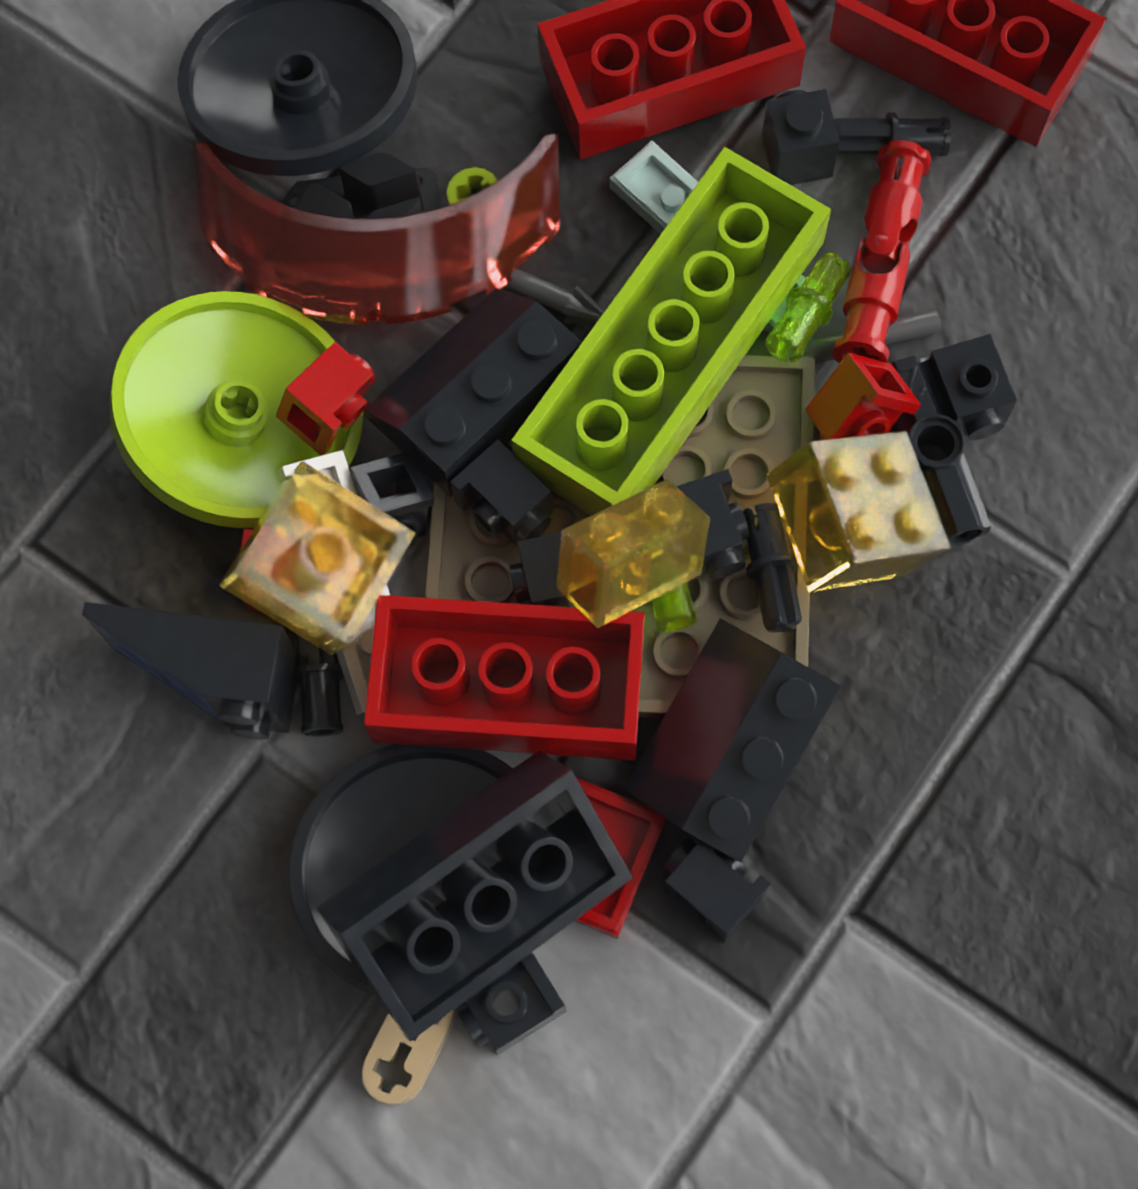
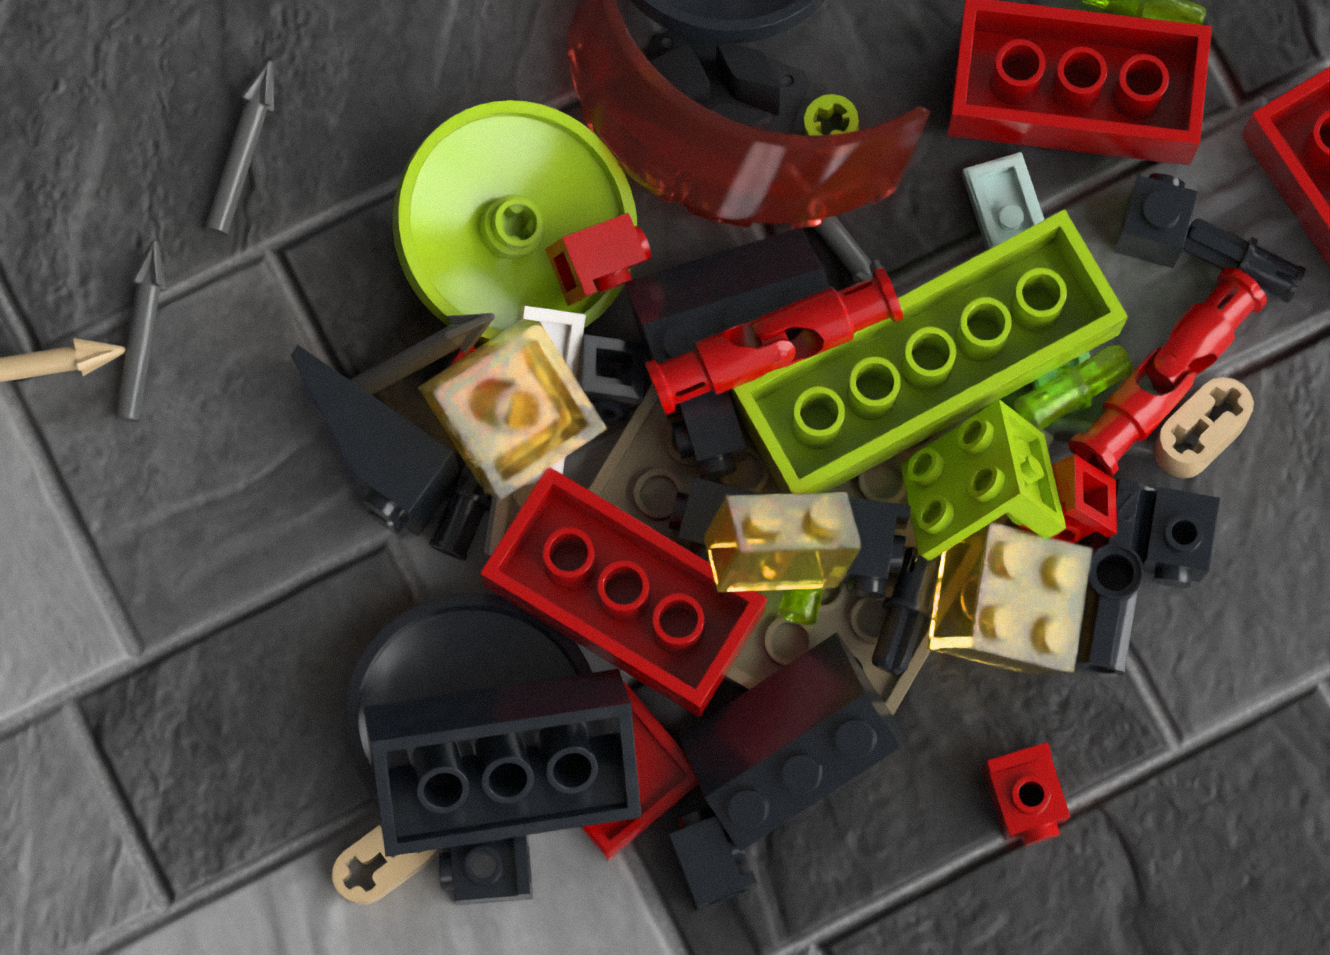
camera: 25 degrees right, 5 degrees up
none -> dark grey piece [350,313,495,395]
none -> red piece [645,267,904,415]
none -> lime bracket [901,399,1066,561]
none -> red brick [982,742,1071,846]
none -> tan beam [1153,377,1254,479]

